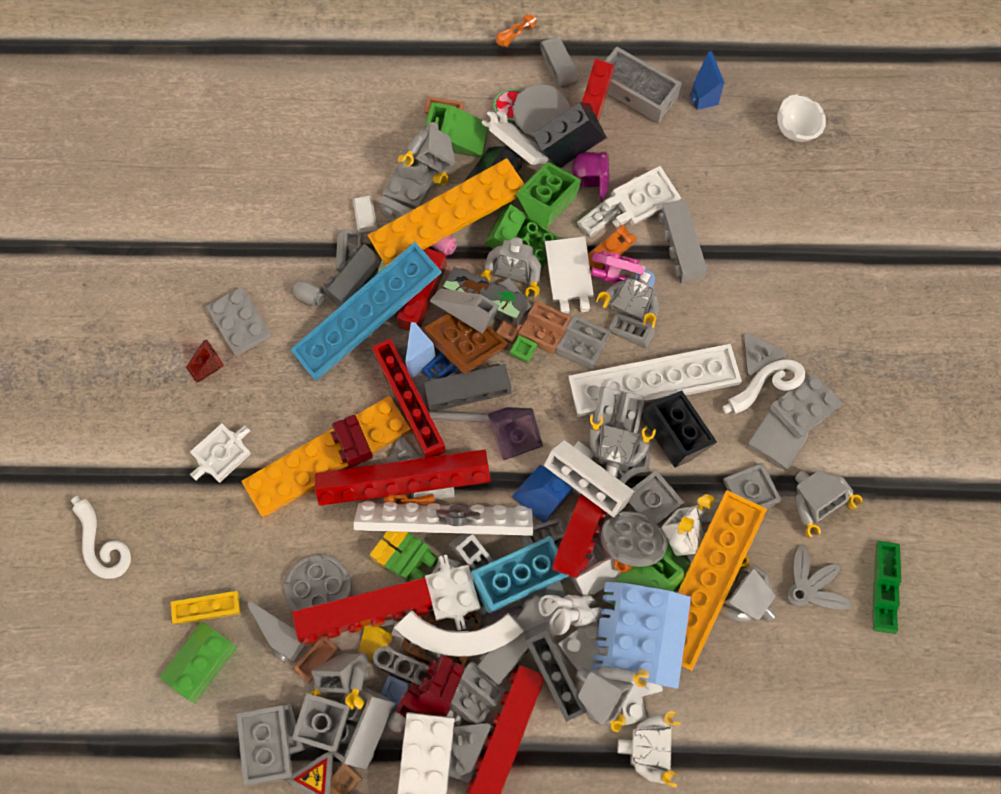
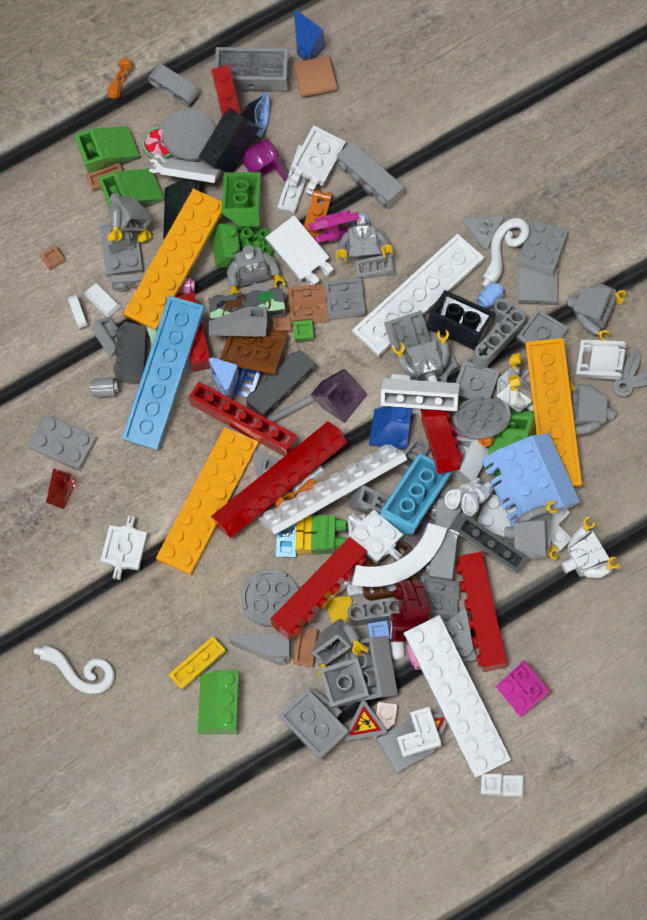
camera: 30 degrees left, 0 degrees up
dark red brick [330,415,373,467] -> none
dark grey plate [436,504,480,526] -> none
white cylinder [777,94,826,143] -> none
none -> nougat tile [40,245,66,271]
none -> white beam [67,294,87,329]
none -> bright green slope [74,126,140,174]
none -> light blue hat [241,92,269,138]
none -> medium azure slope [276,523,296,557]
none -> nougat slope [294,56,337,97]
none -> light grey beam [472,298,526,369]
none -> light blue brick [476,282,504,309]
none -> white container [576,340,627,380]

